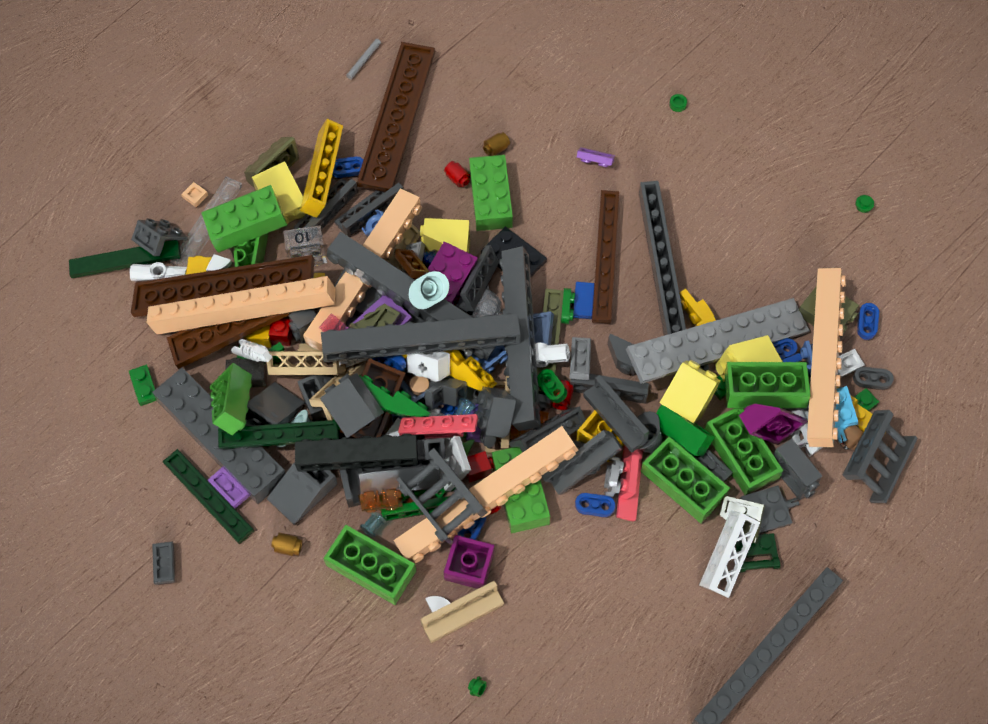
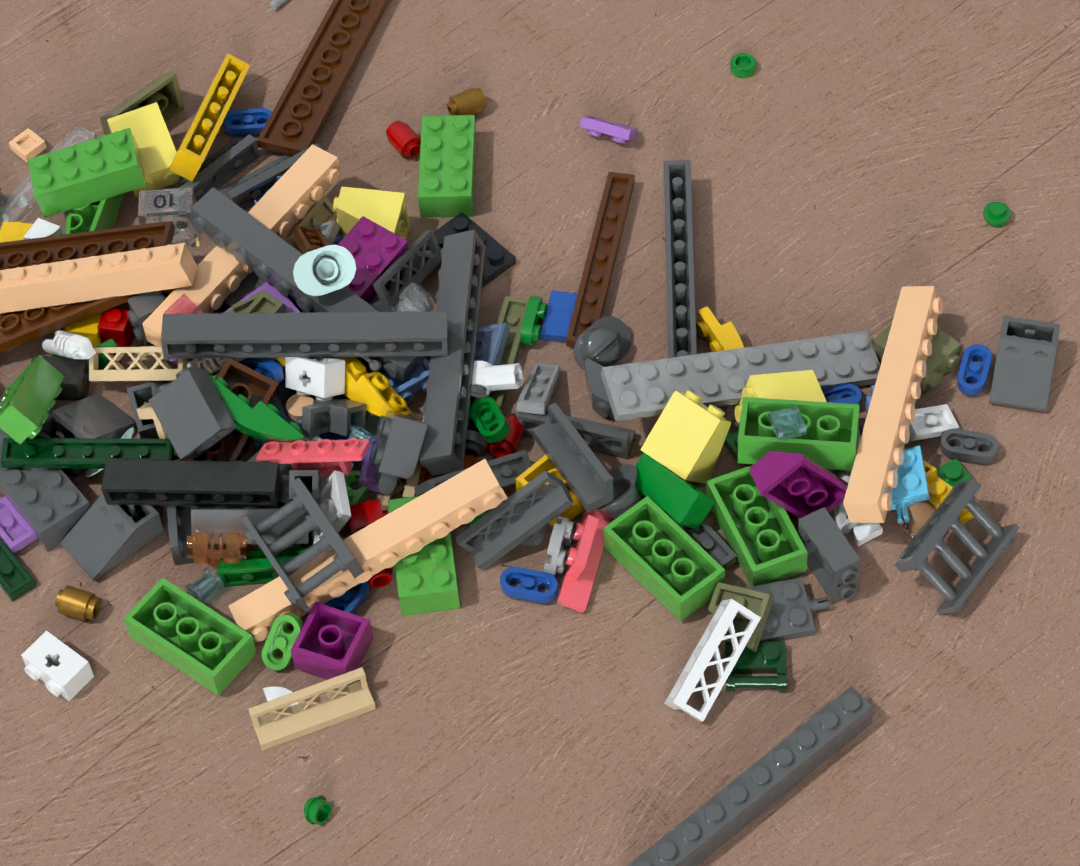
camera: 10 degrees right, 10 degrees down
none -> white brick [21,631,94,701]
none -> bright green plate [262,613,304,670]
none -> dark grey piece [574,316,631,370]
none -> clear light blue plate [769,406,807,441]
none -> dark grey slope [989,316,1060,412]

